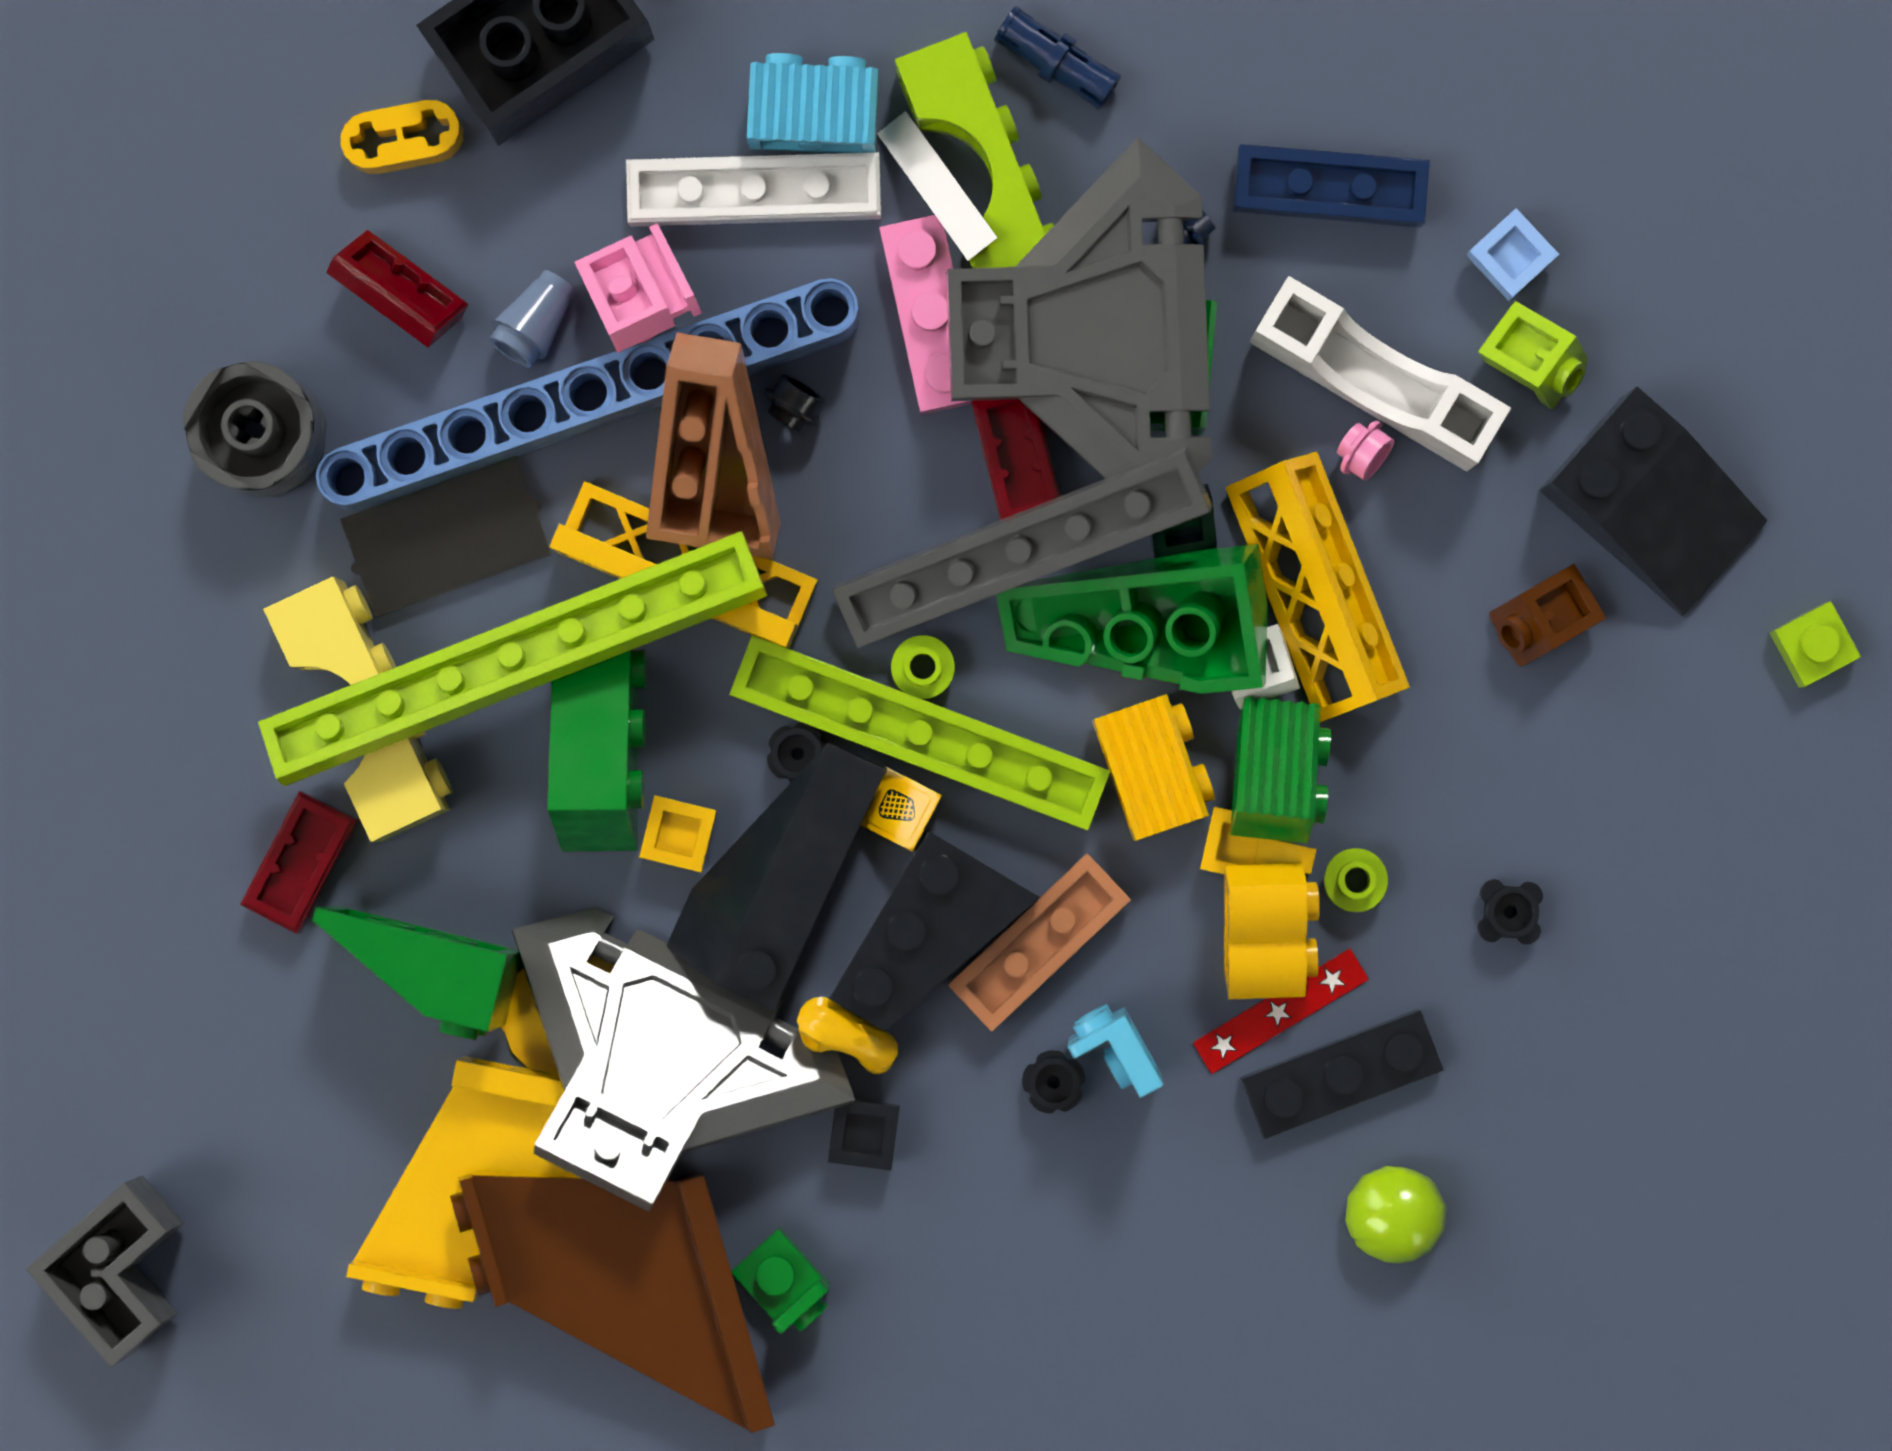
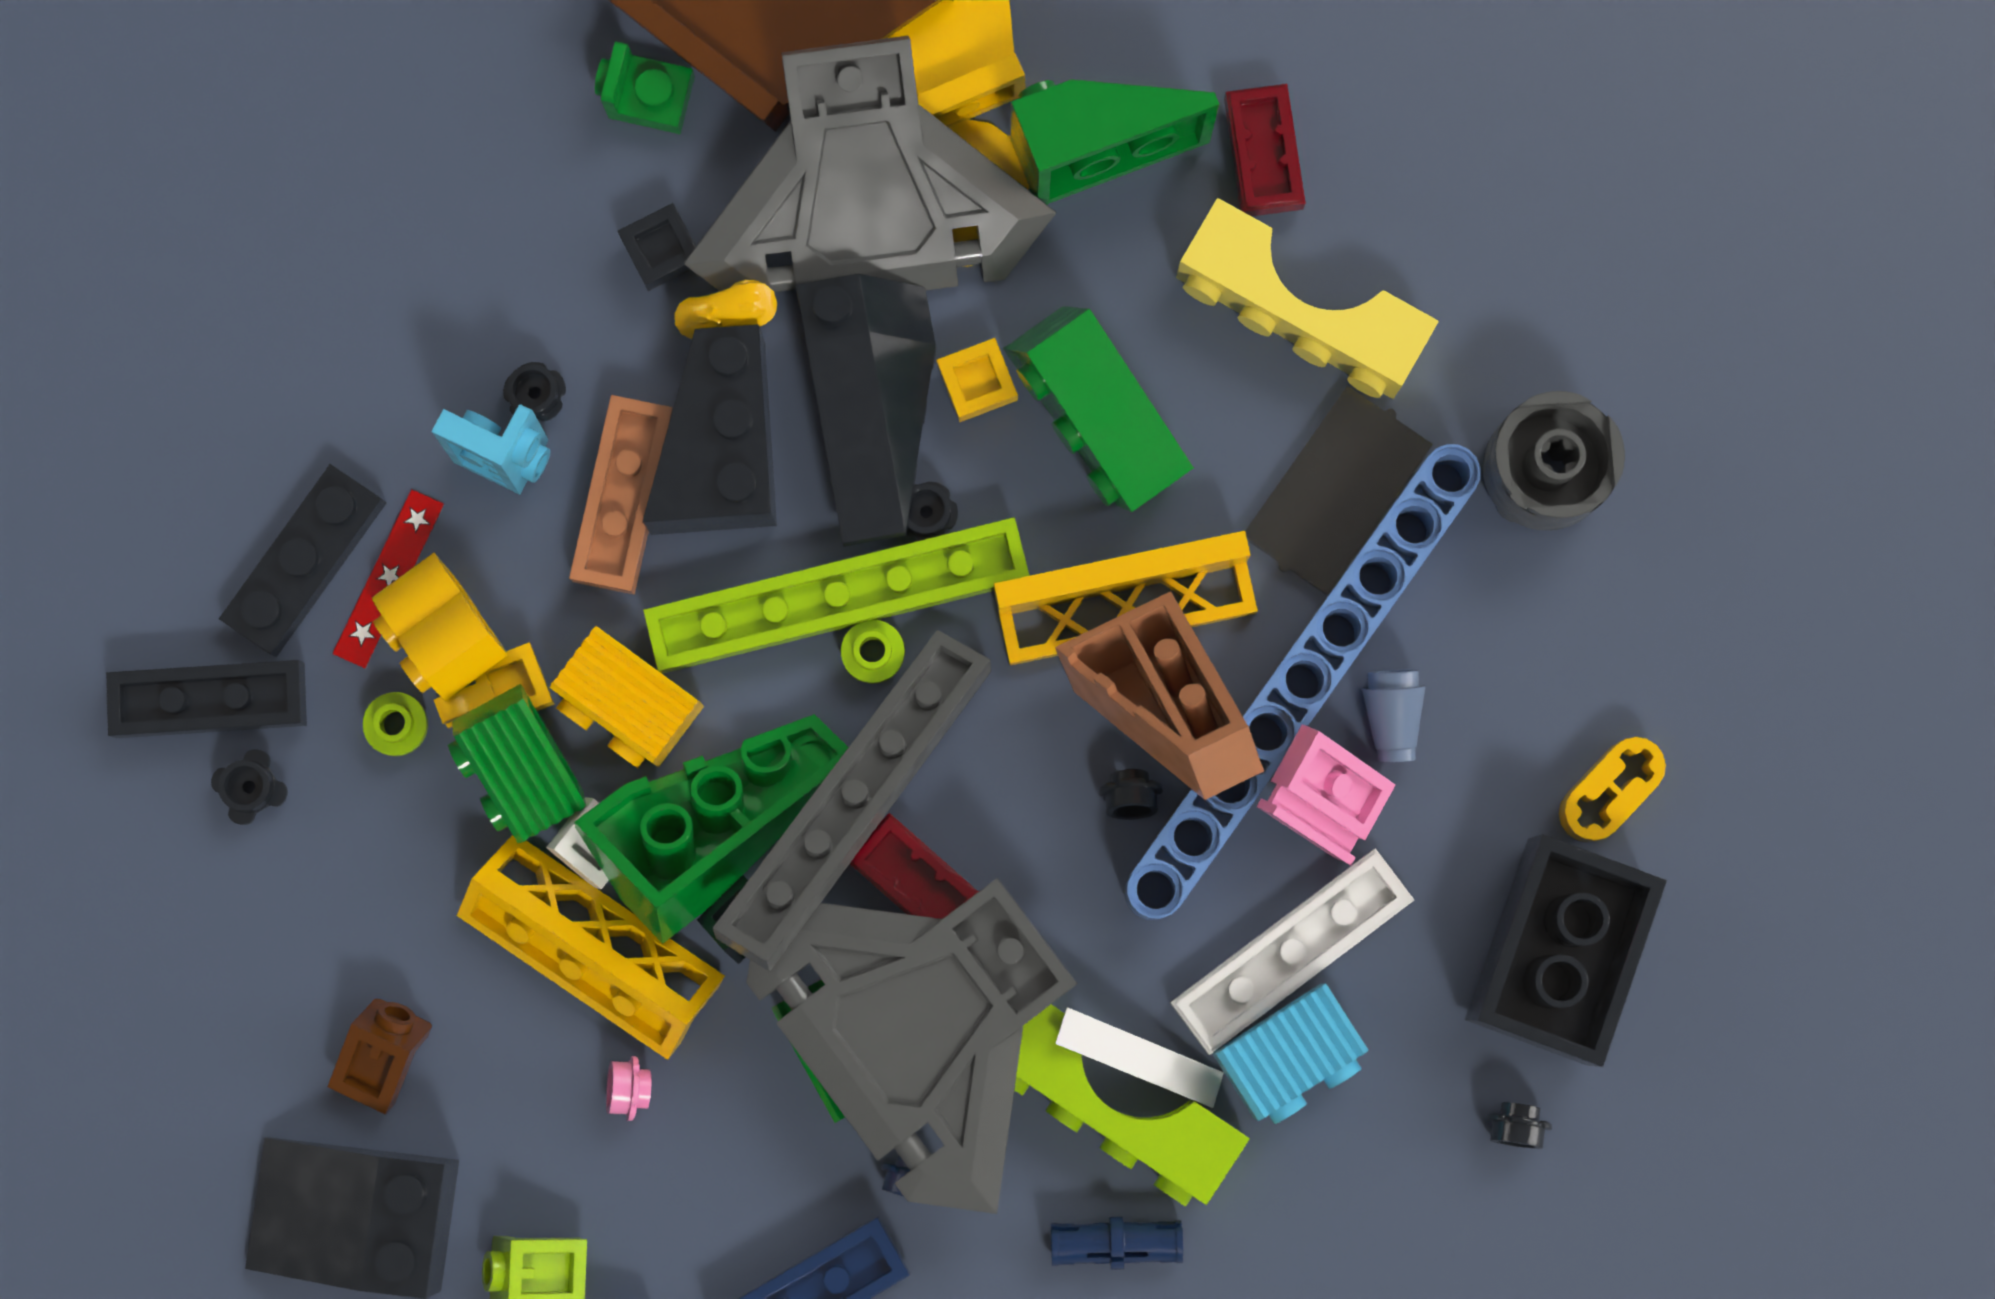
camera: 140 degrees right, 5 degrees down
lime plate [258,531,767,787] -> none
dark red plate [326,229,468,348] -> none
yellow slope [861,767,942,852] -> none
bright pink plate [879,215,971,415] -> none
white arch [1249,276,1511,472] -> none
lime hair [1345,1166,1446,1264] -> none
lime plate [1769,601,1861,688] -> none
none -> black plate [106,660,307,738]

